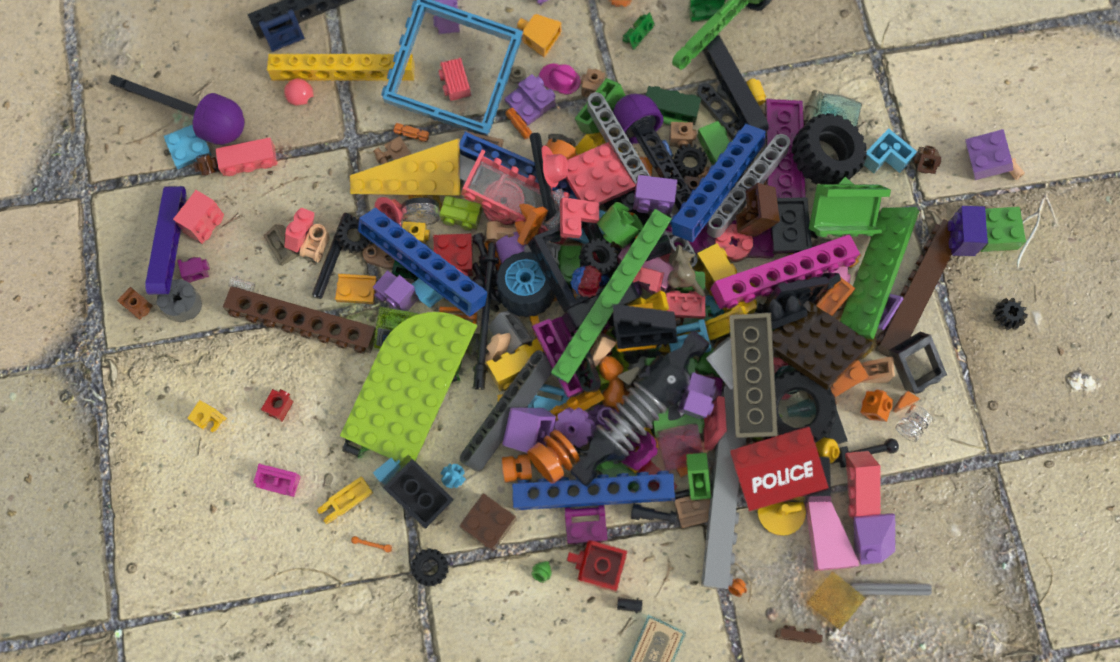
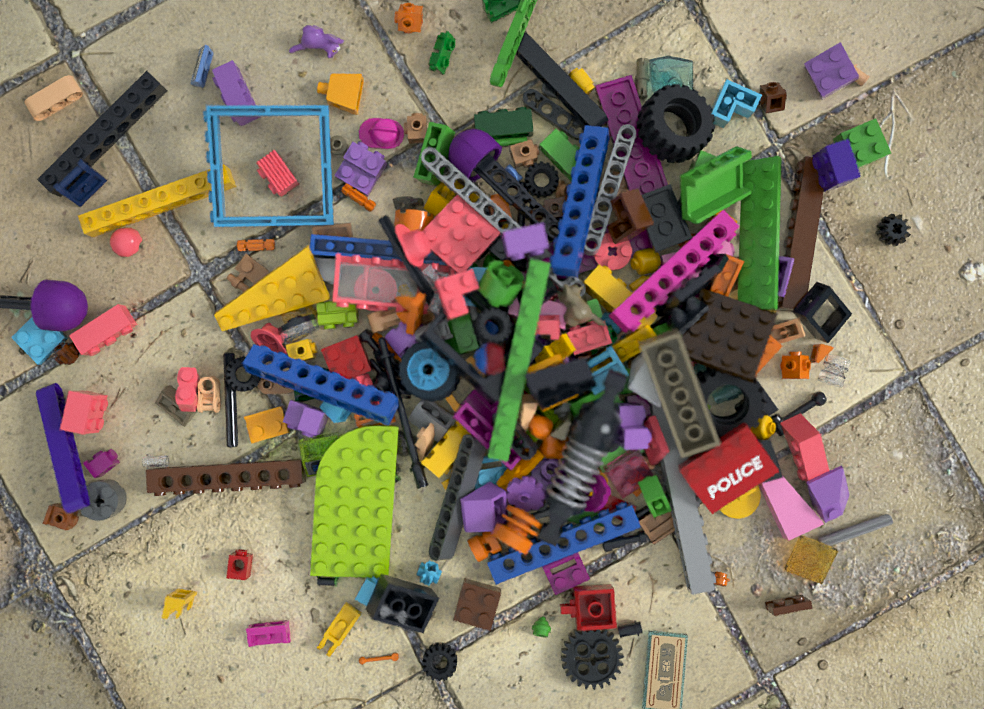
camera: 25 degrees left, 15 degrees up
none -> black gear [561,629,624,690]
none -> yellow head [630,248,661,275]

